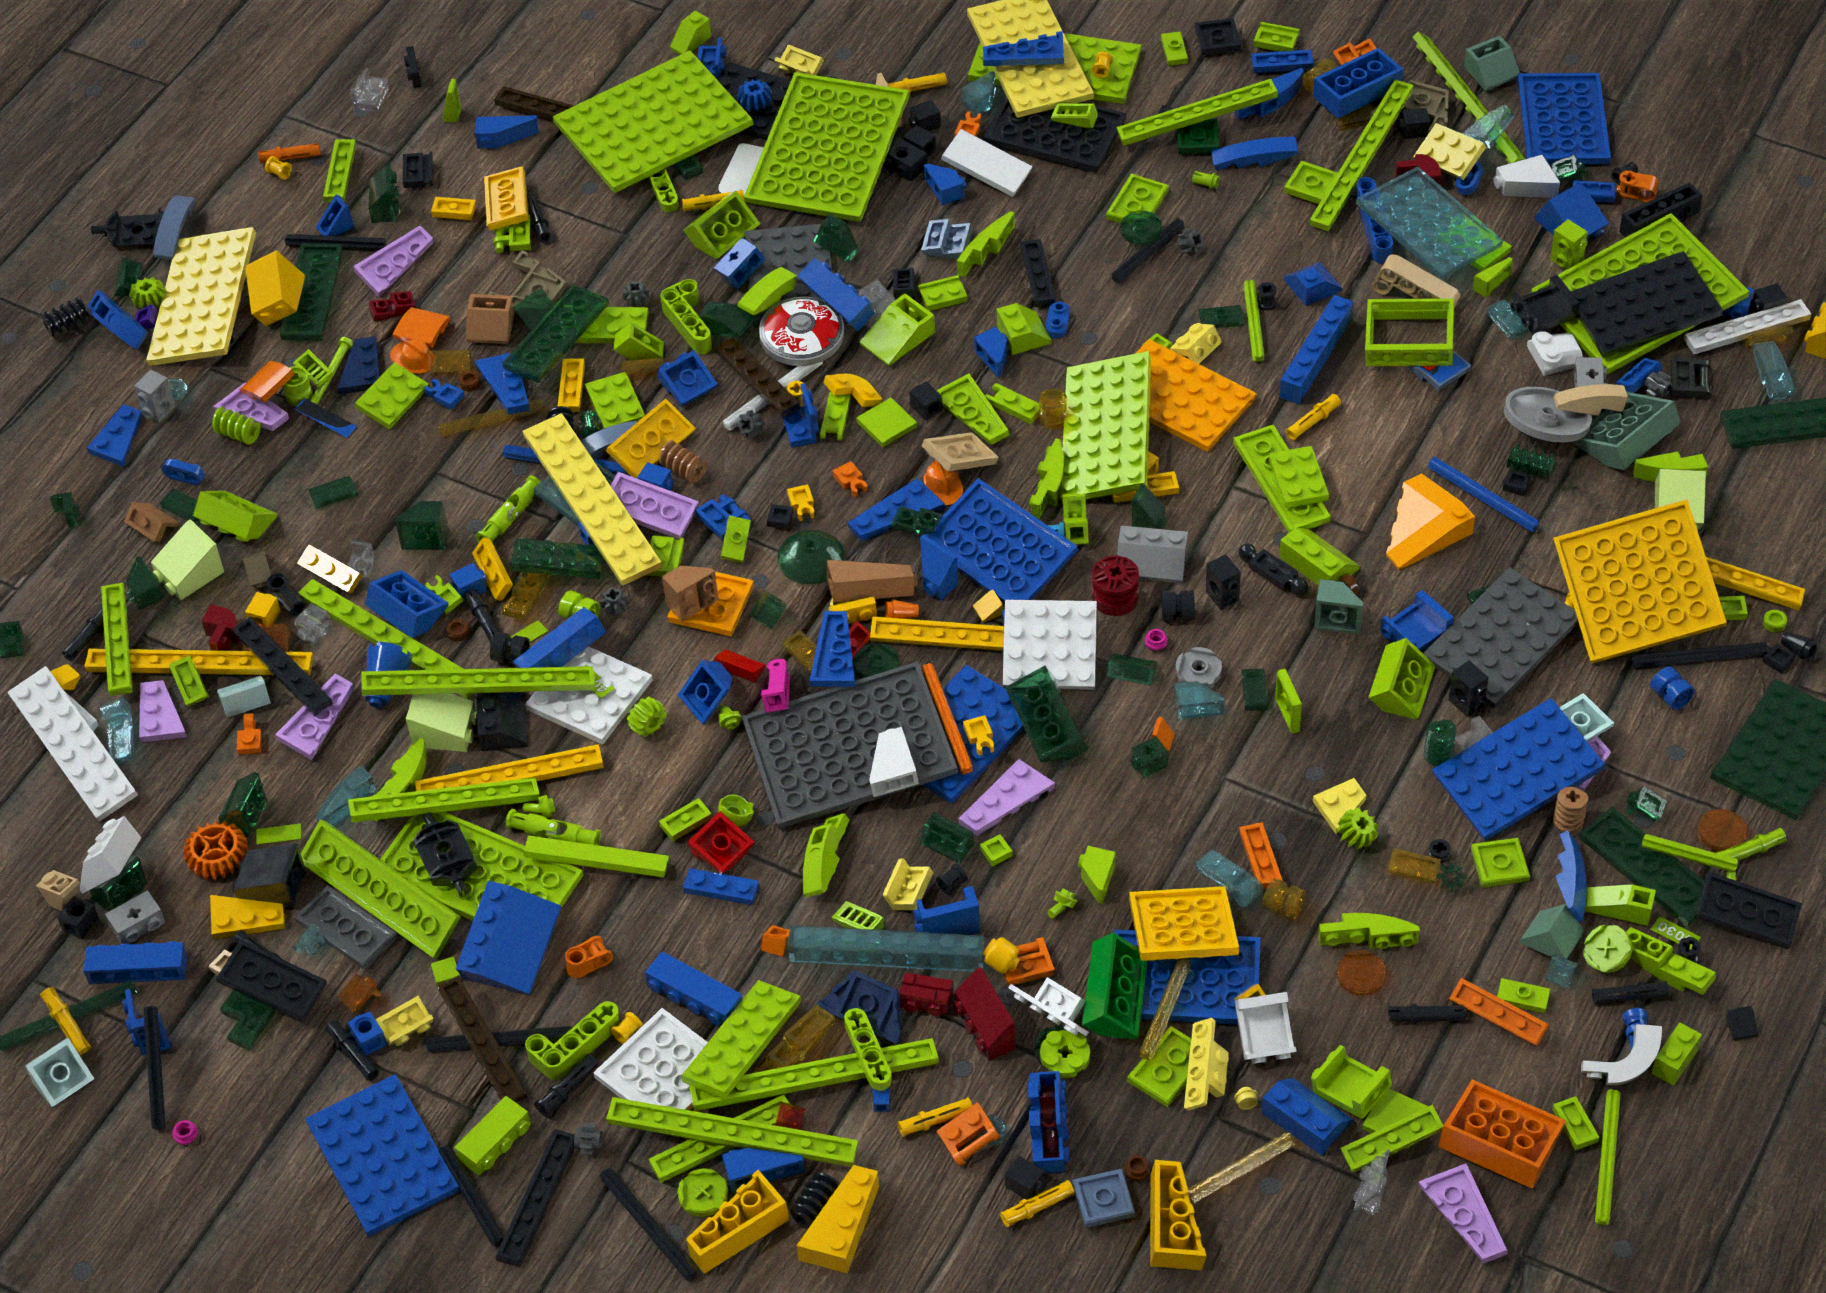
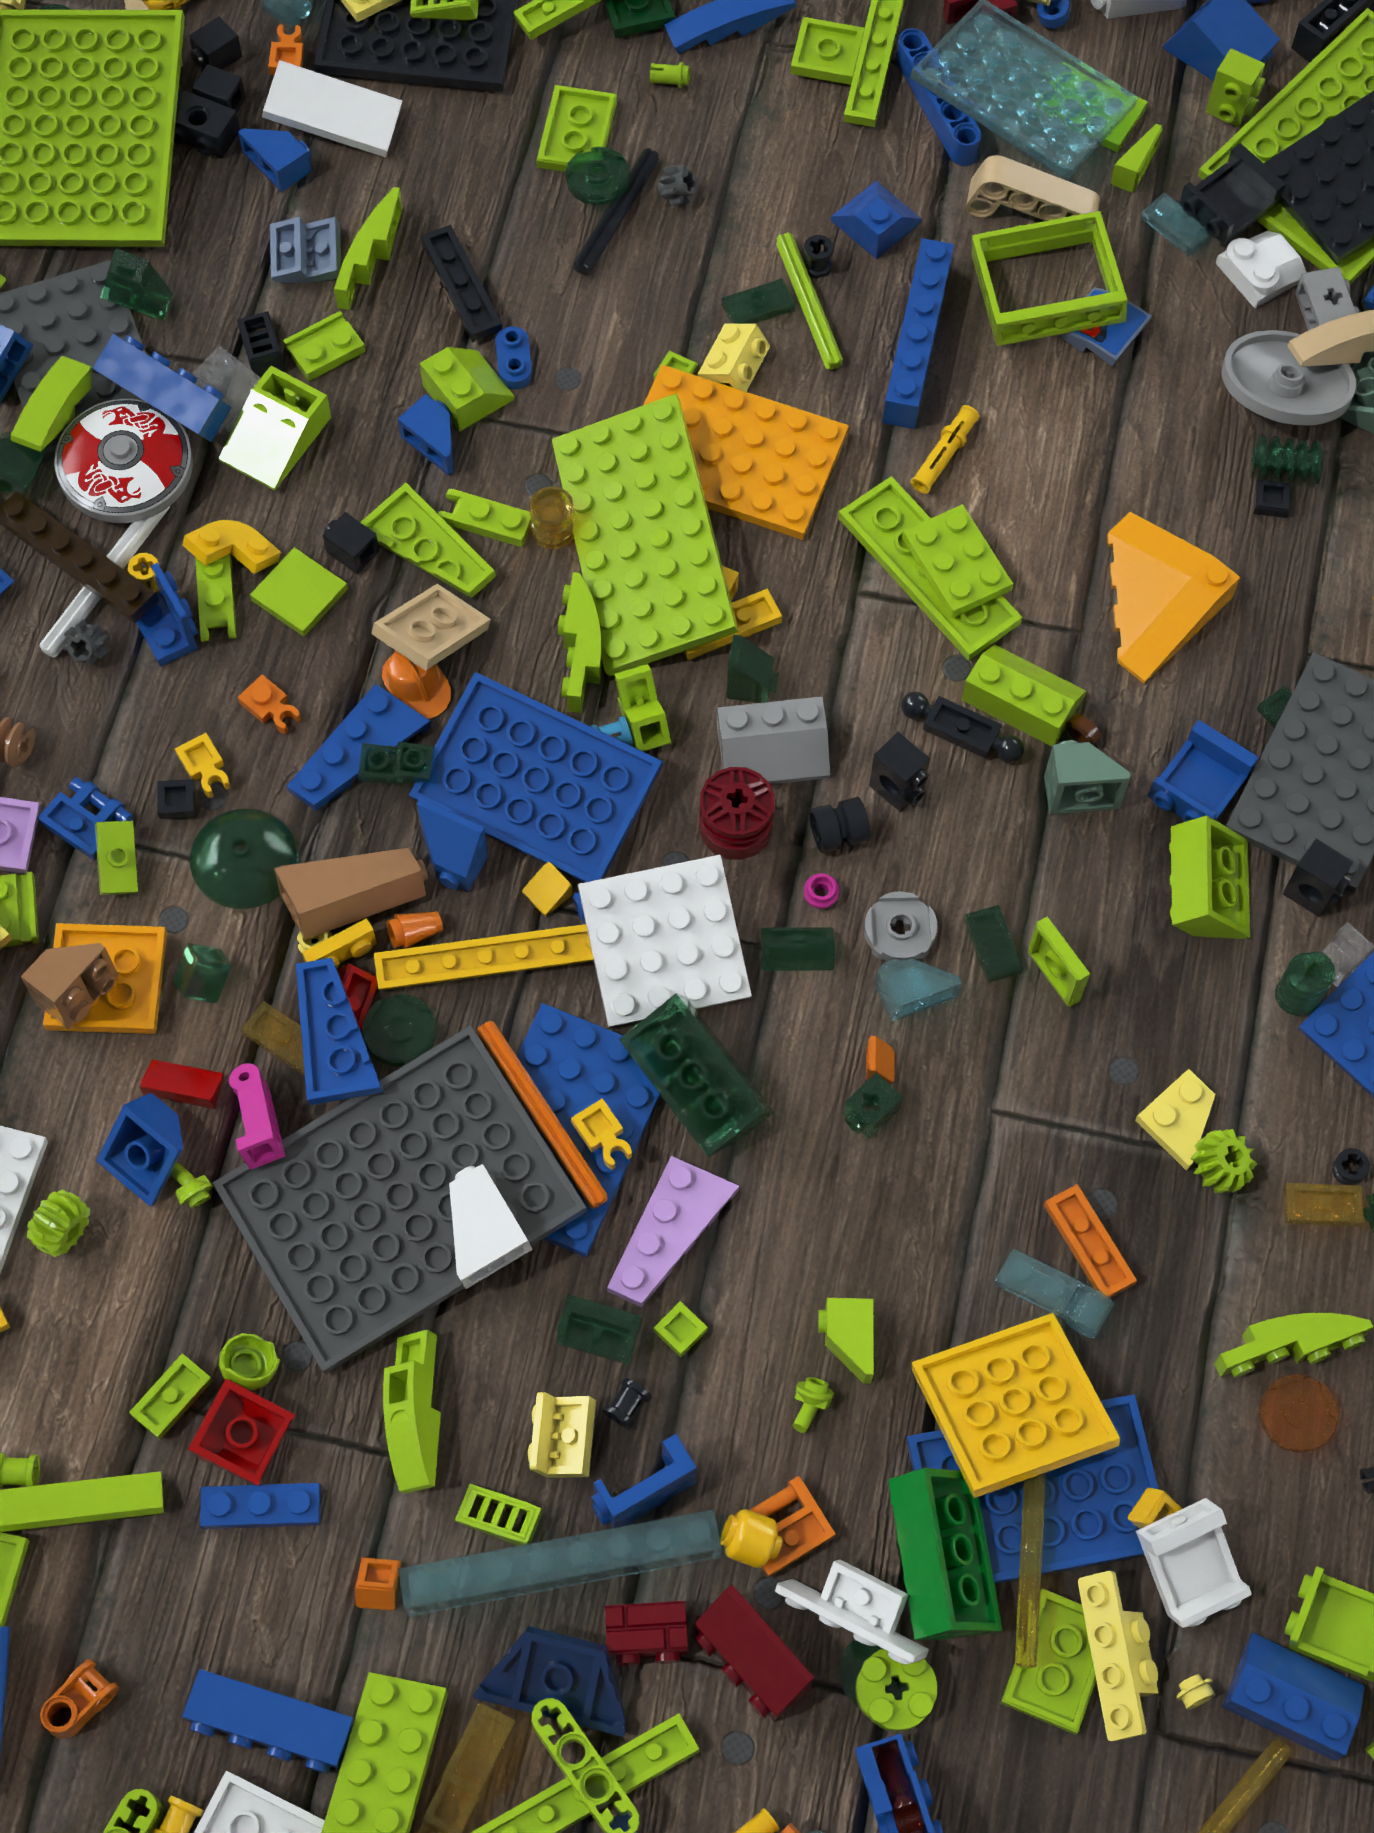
camera: 20 degrees left, 15 degrees up
clear yellow wheel [1262,878,1306,919] -> none
blue axle [1428,457,1540,532] -> none

